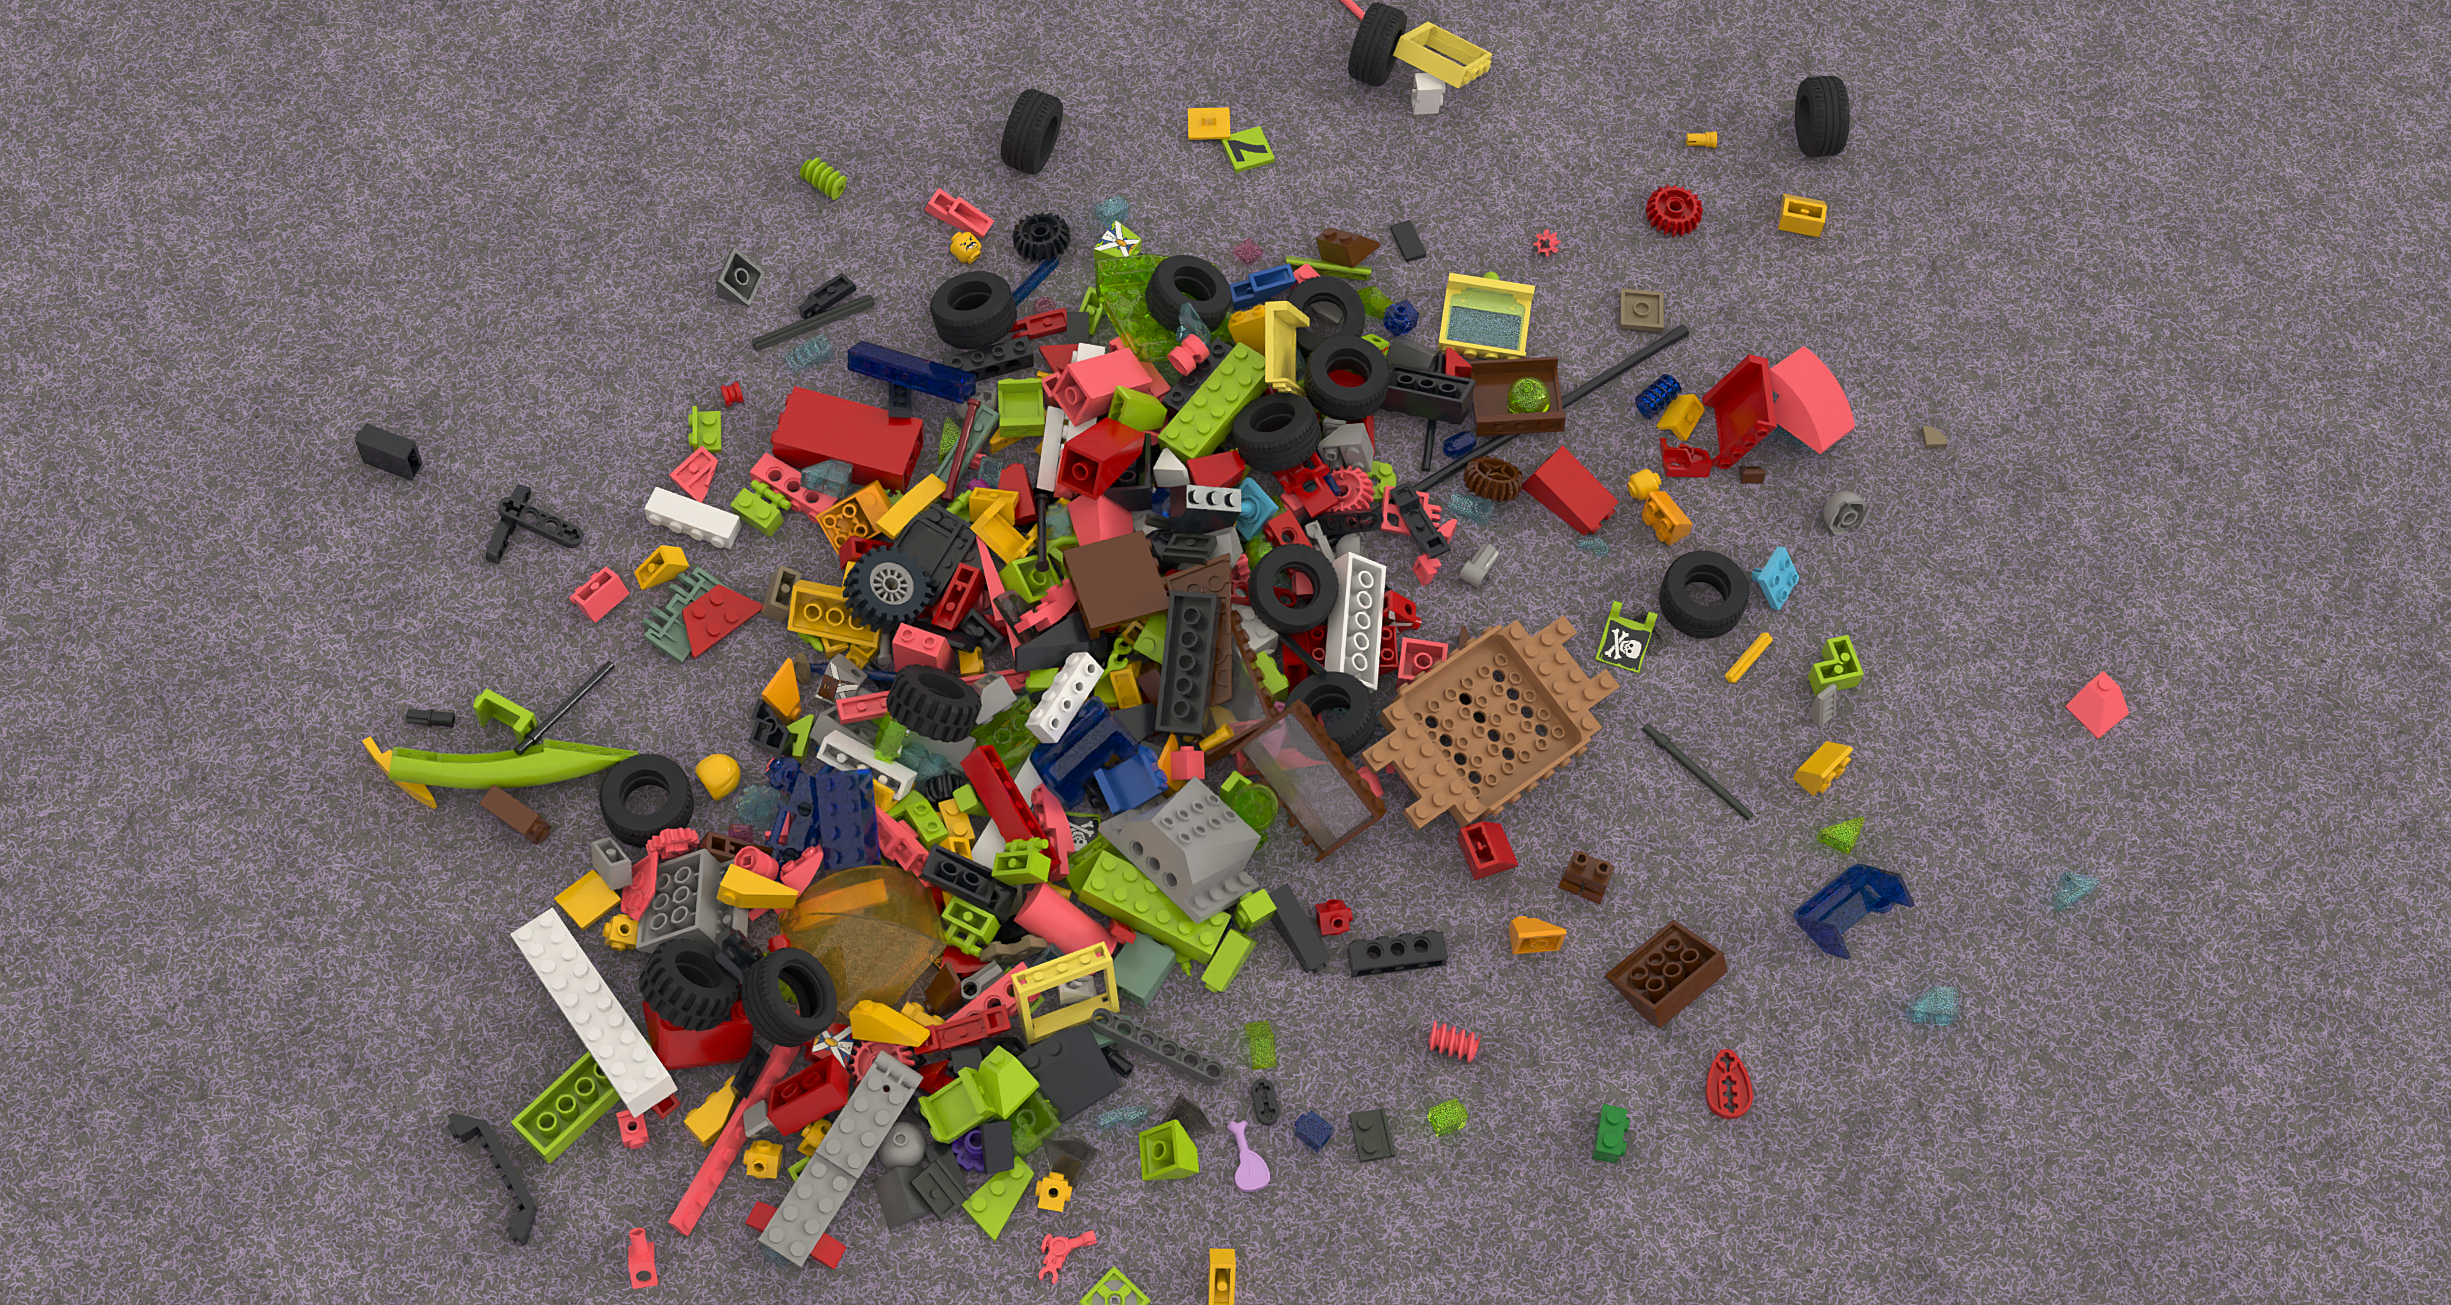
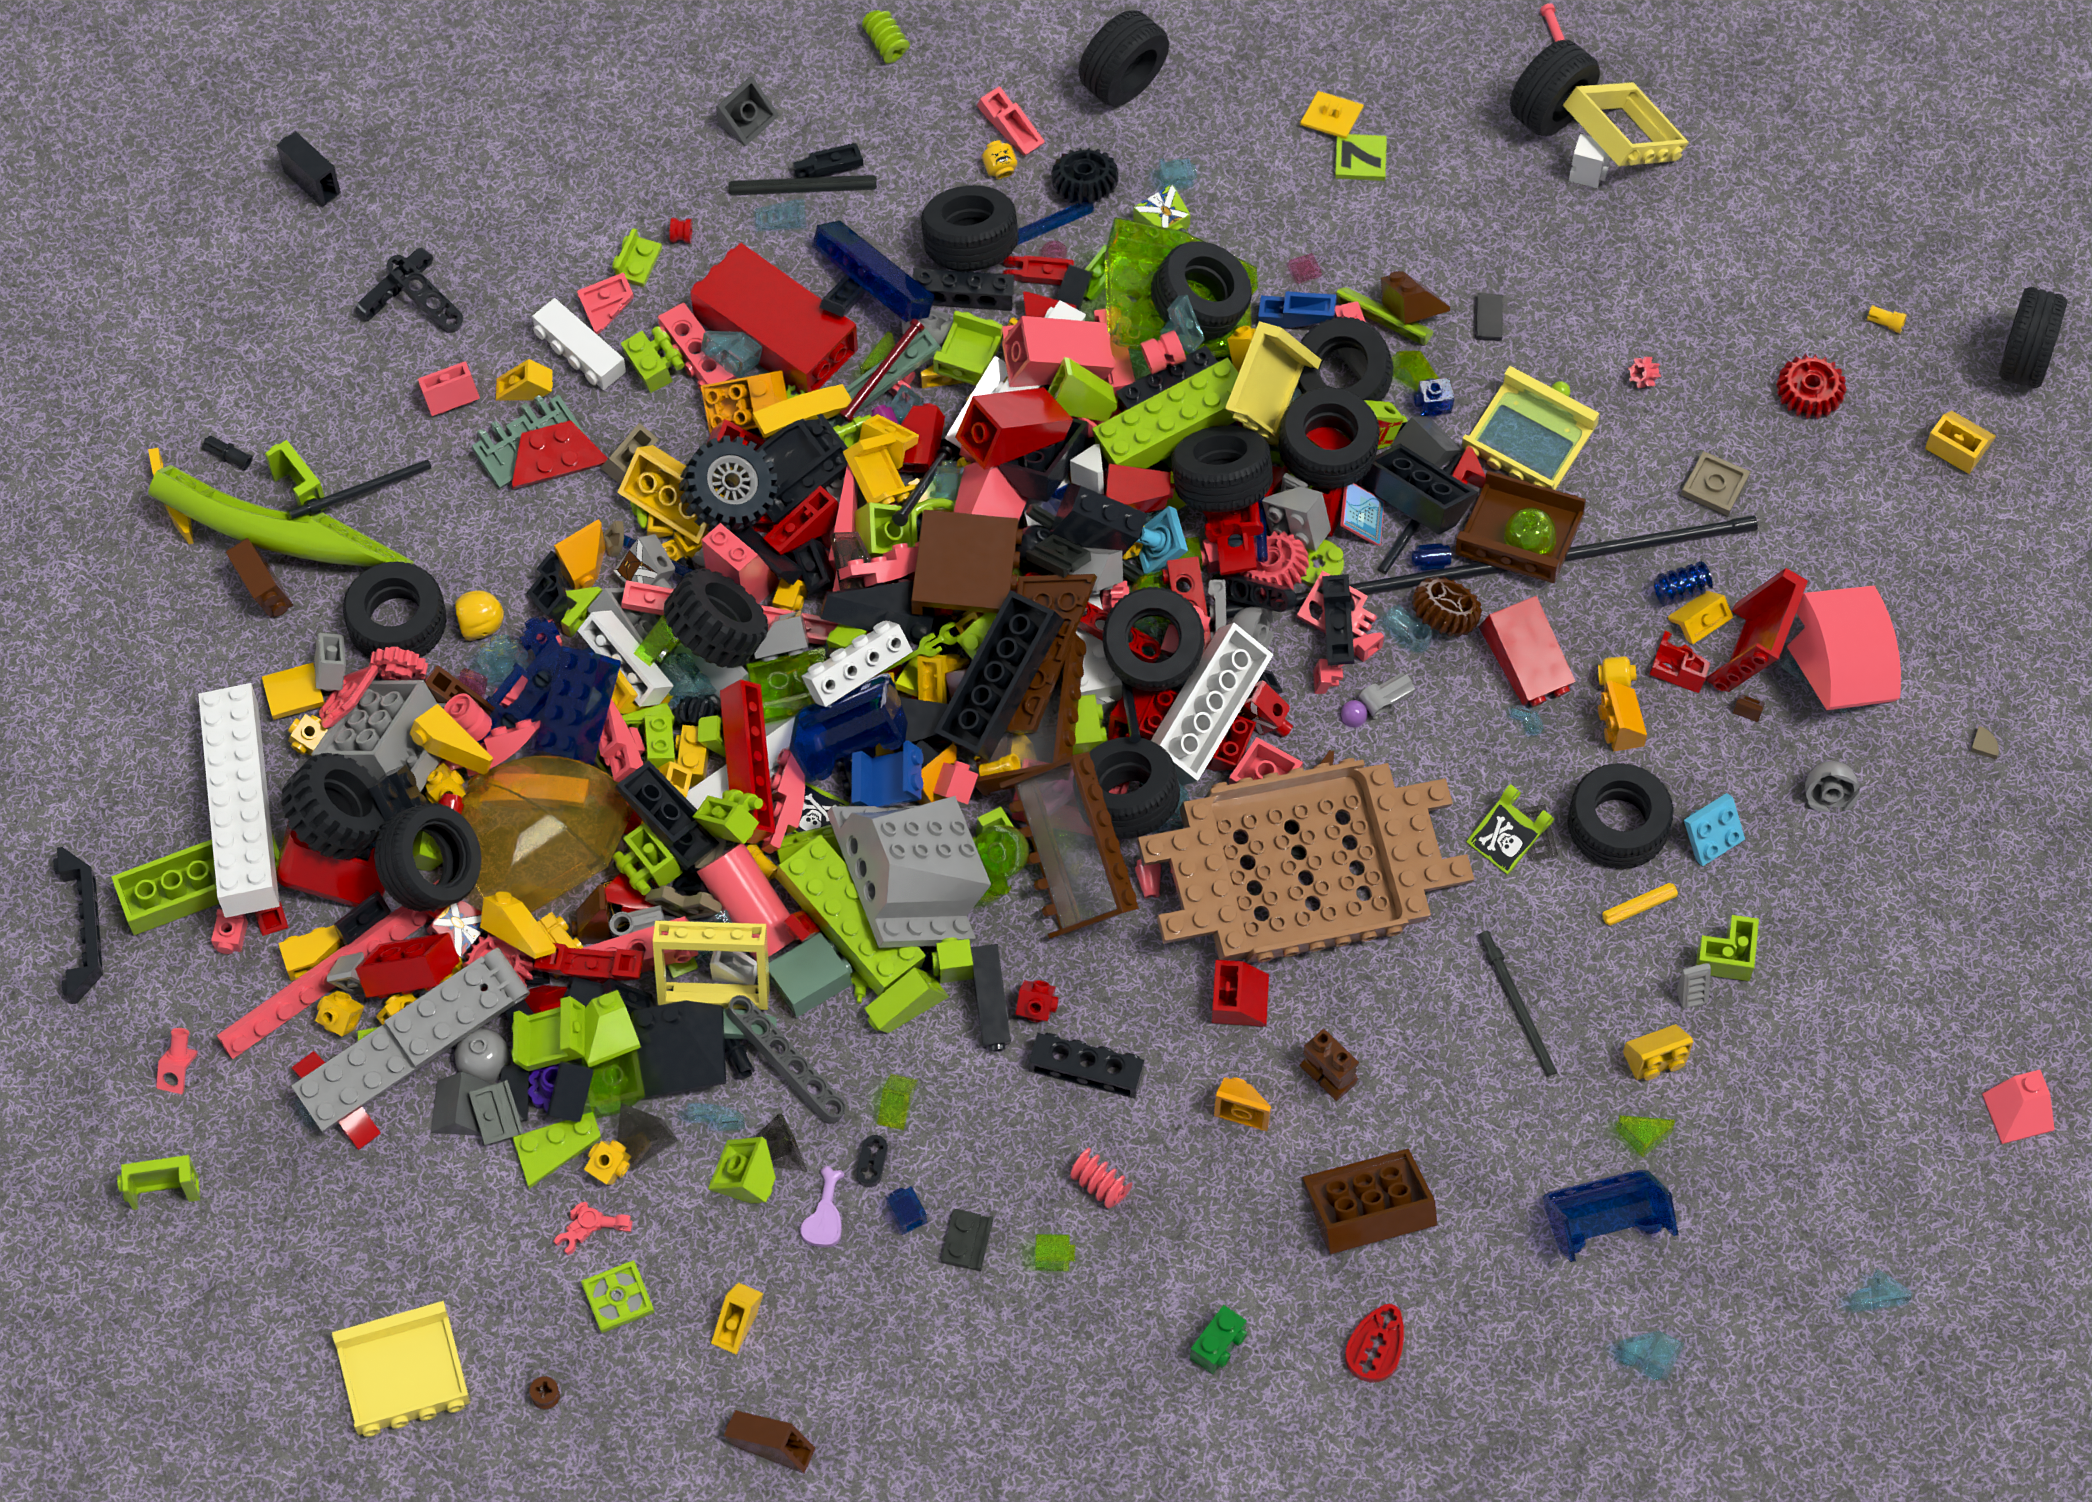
camera: 30 degrees right, 0 degrees up
none -> yellow brick [425,762,466,804]
none -> piece [1340,483,1385,545]
none -> medium lavender piece [1340,700,1367,728]

